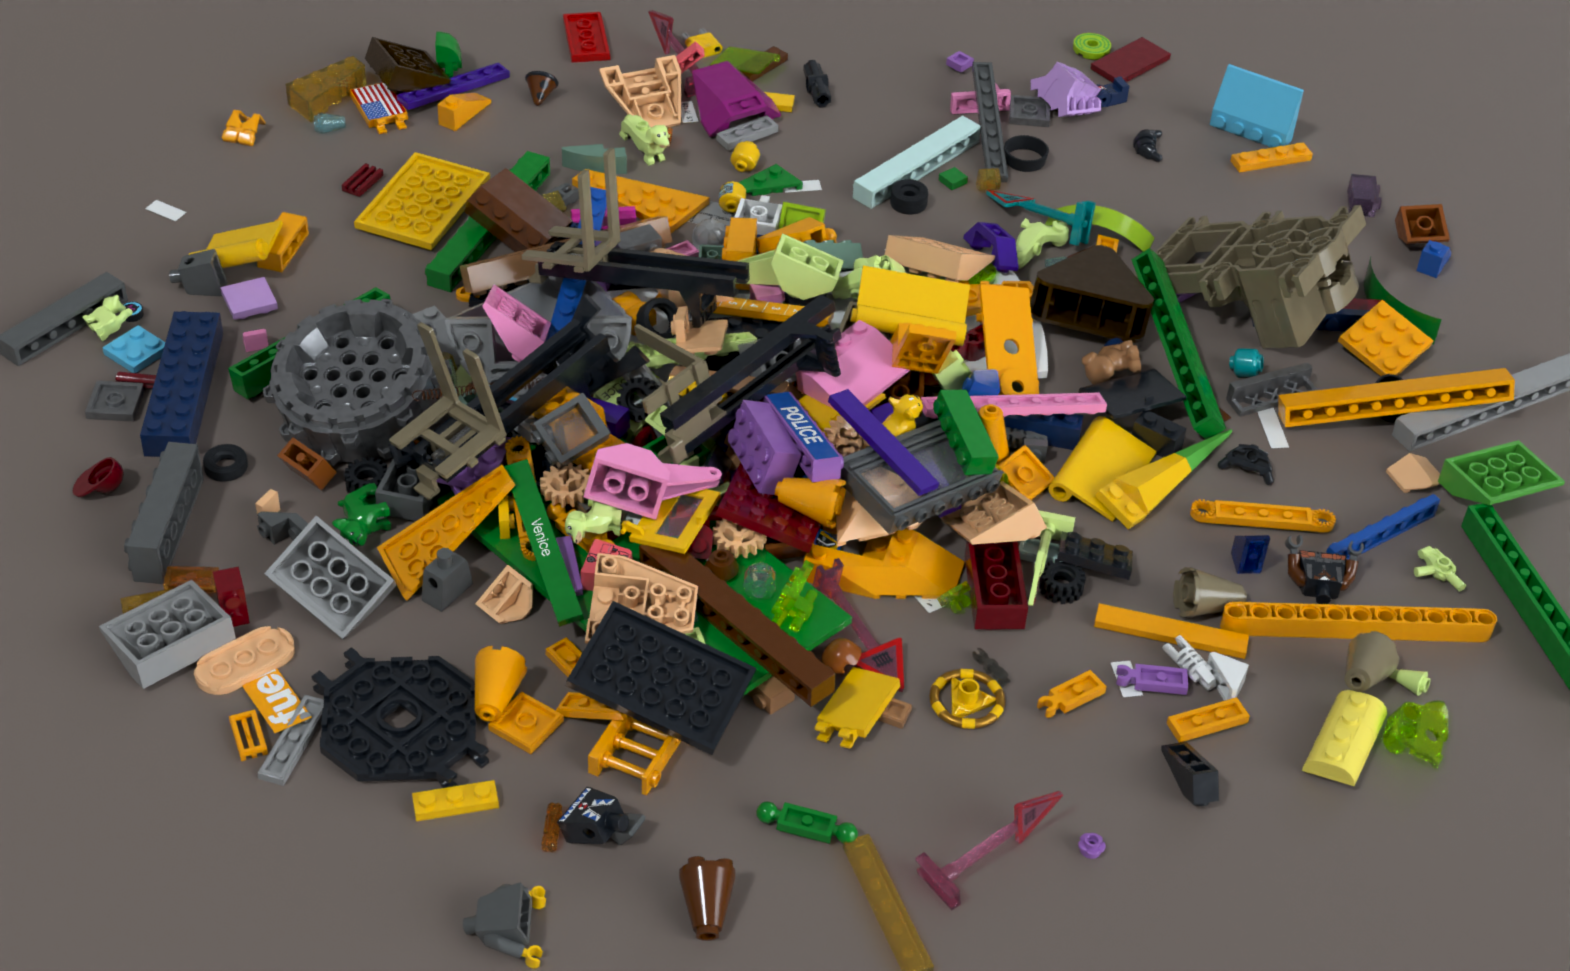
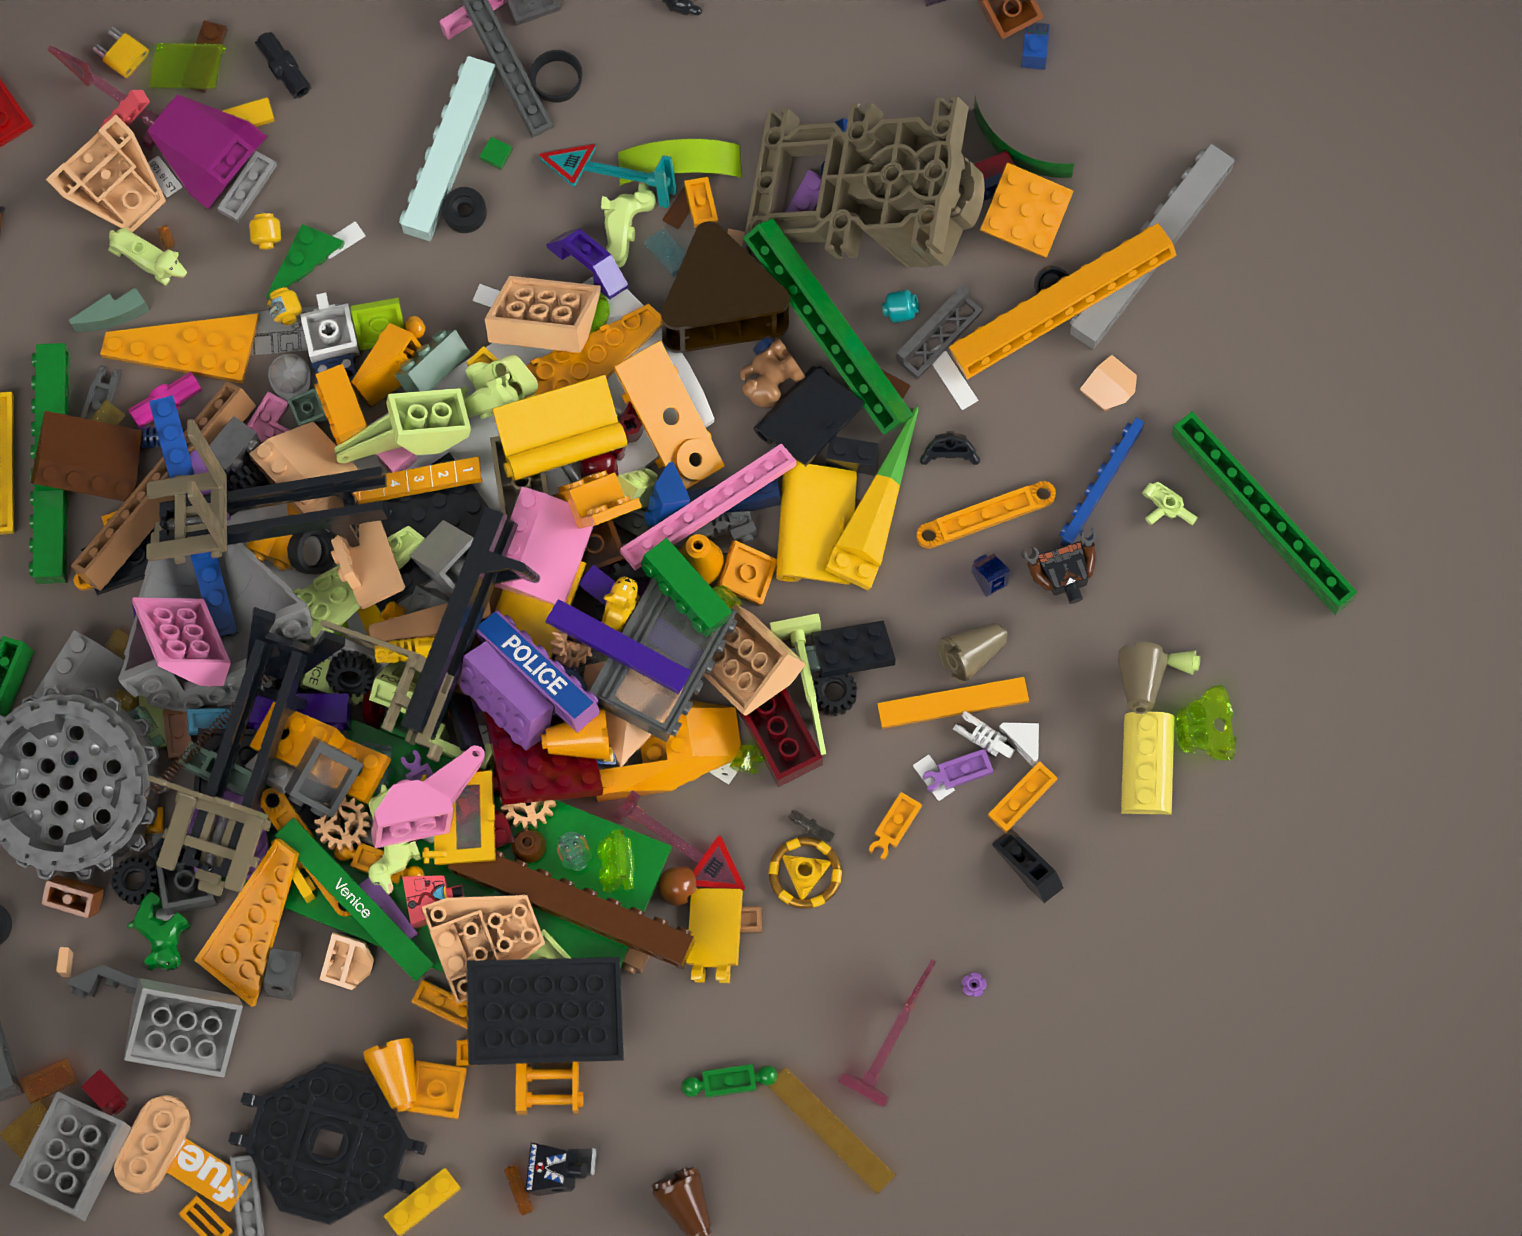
camera: 20 degrees left, 30 degrees up
clear yellow brick [976,168,1001,191] -> none
light orange beam [1220,602,1497,642] -> none
bright green slope [1438,440,1565,505] -> none

